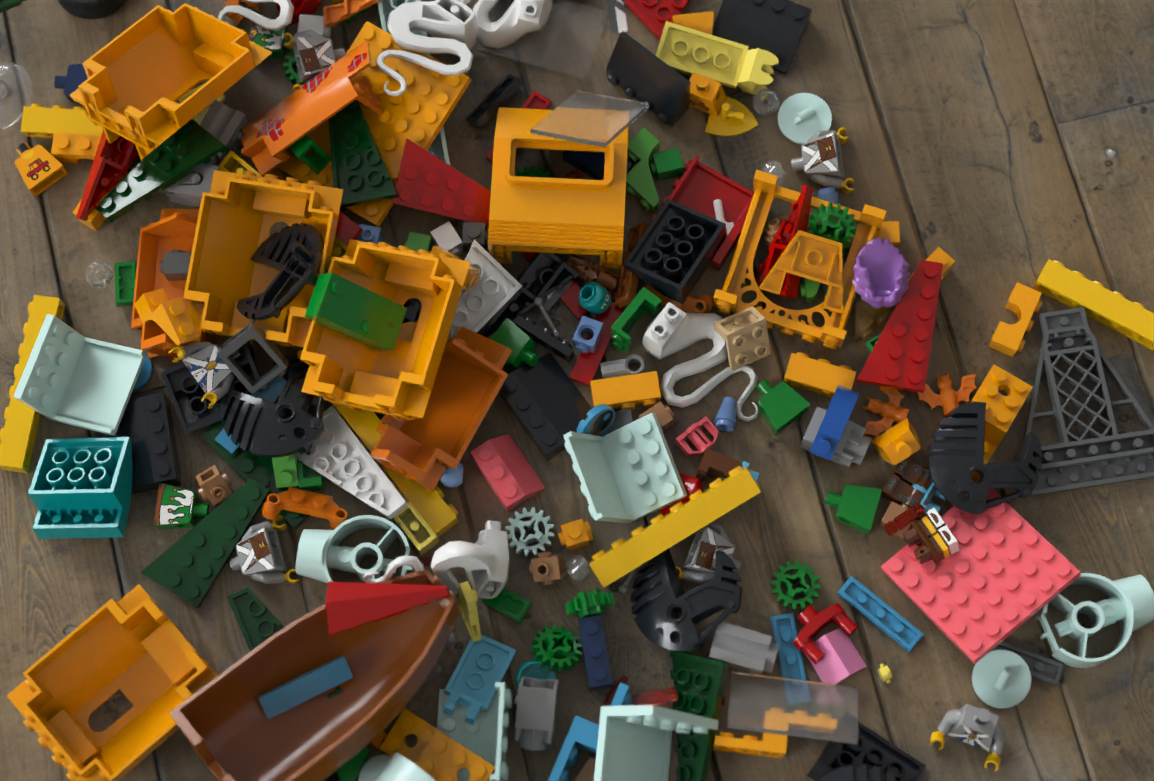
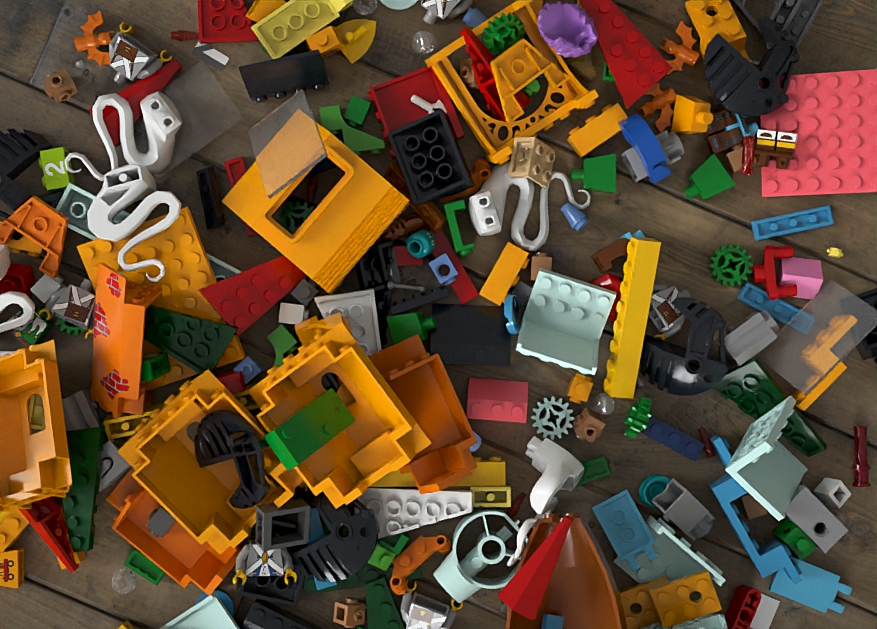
camera: 60 degrees left, 15 degrees up
light orange arch [134,288,200,345] -> none
light yellow wing [458,581,481,642] -> none
green gear [531,625,582,673] -> none
light grey piece [600,354,646,379] -> none
clear red axle [632,687,678,706] -> none
coral piece [674,416,719,457] -> none

